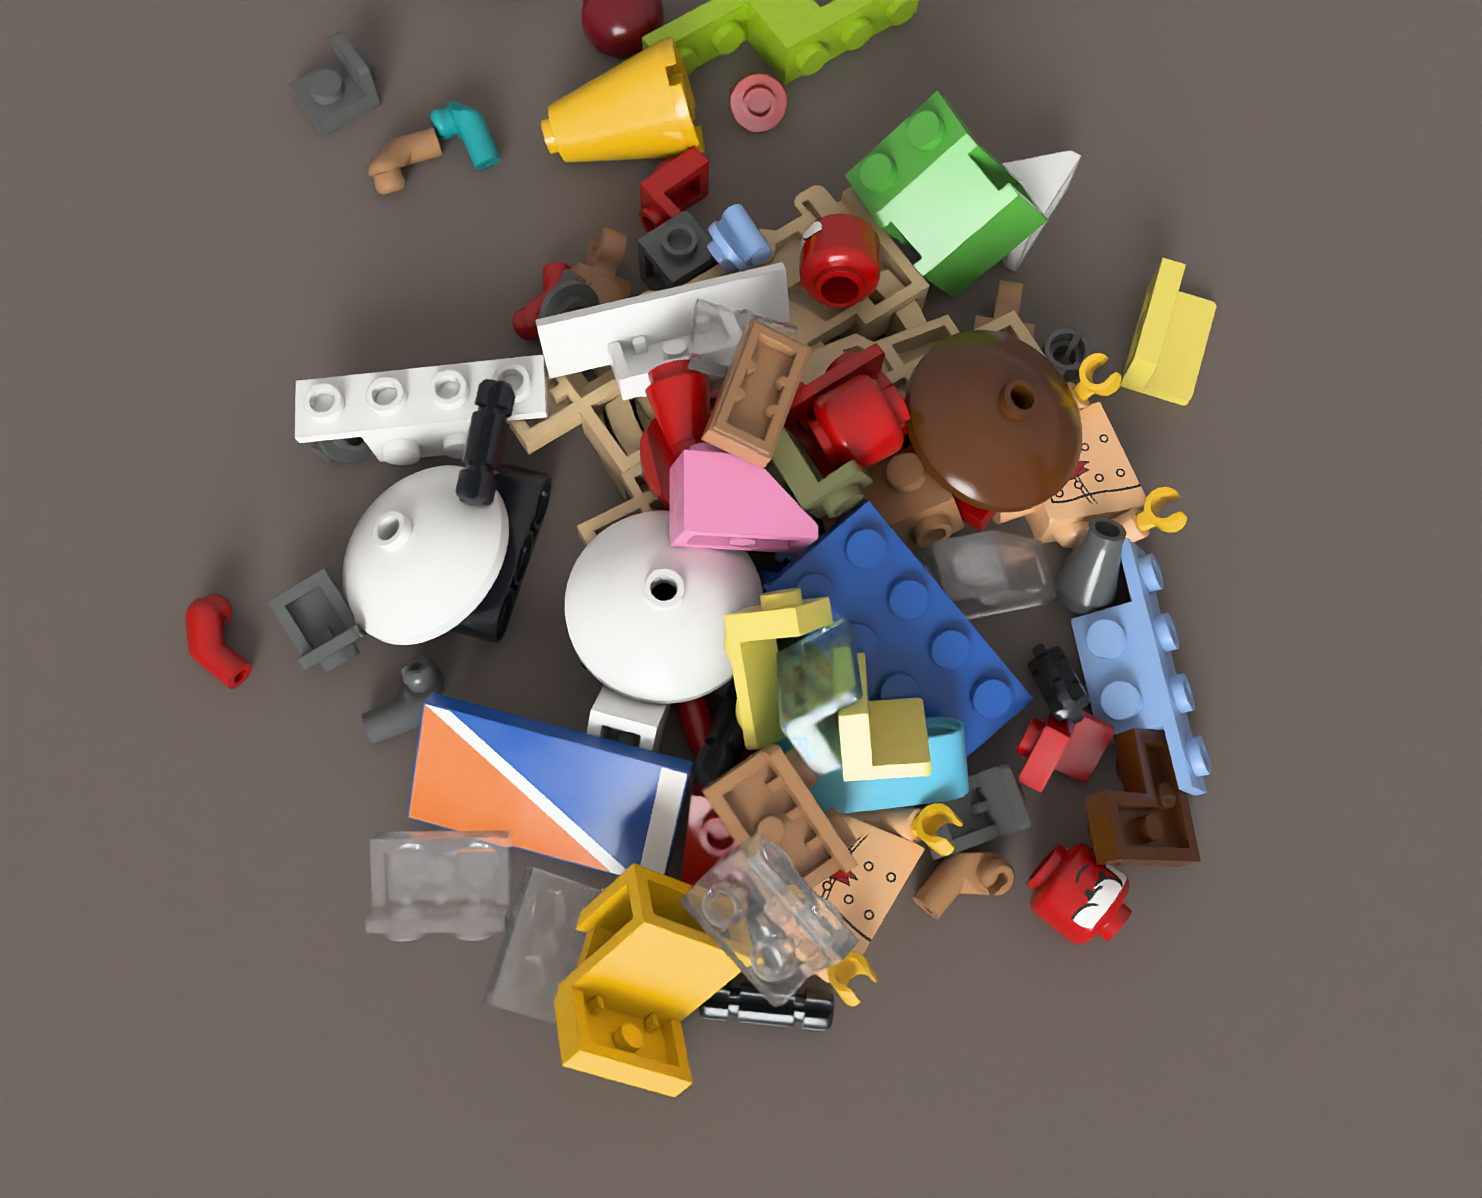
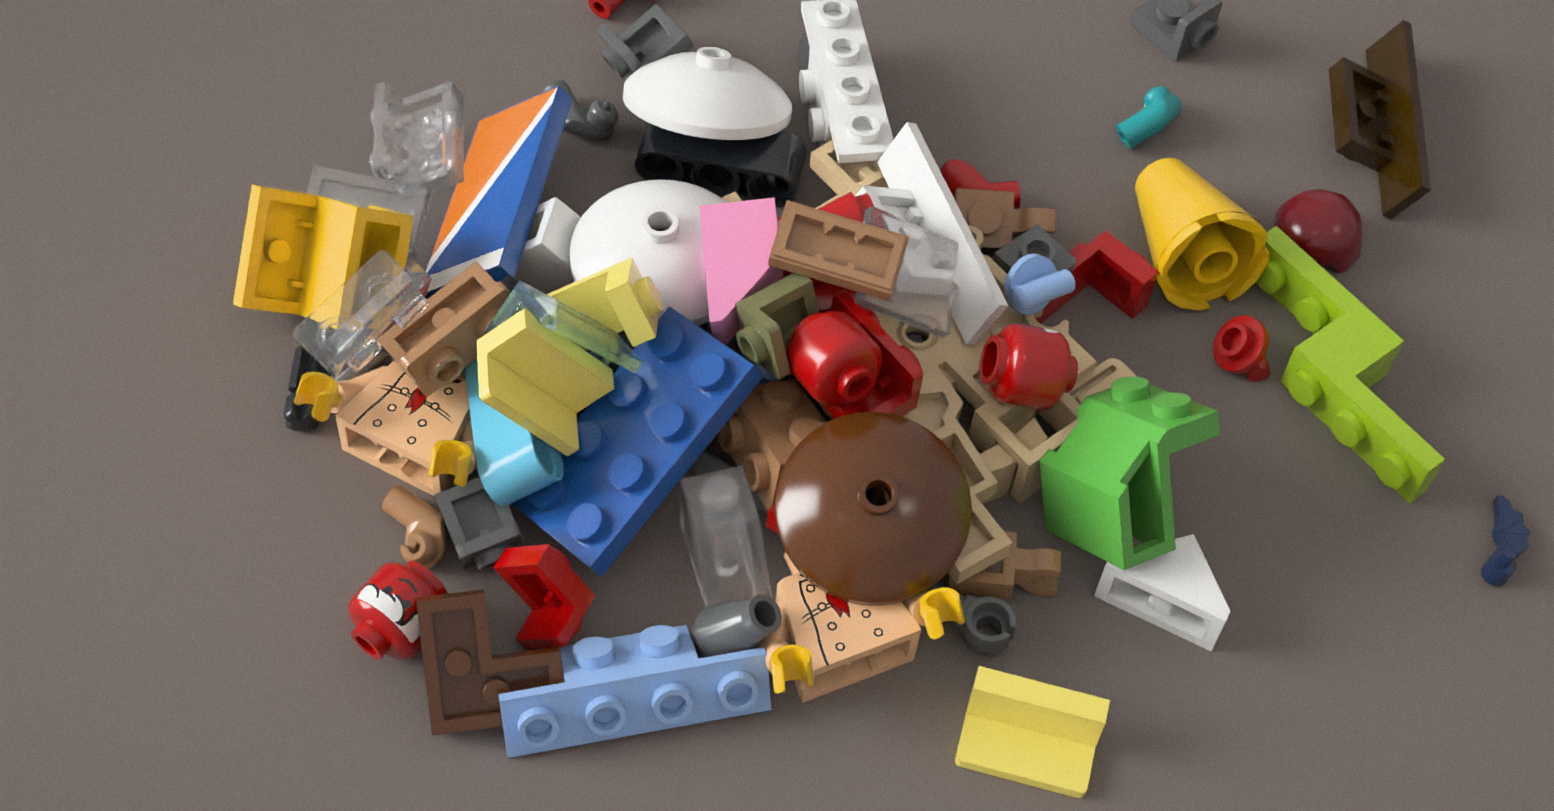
camera: 85 degrees right, 15 degrees down
medium nougat arm [368,127,442,195] -> none
black axle [455,379,516,507] -> none
dark grey plate [537,269,599,319] -> none
black axle [1028,643,1090,724] -> none

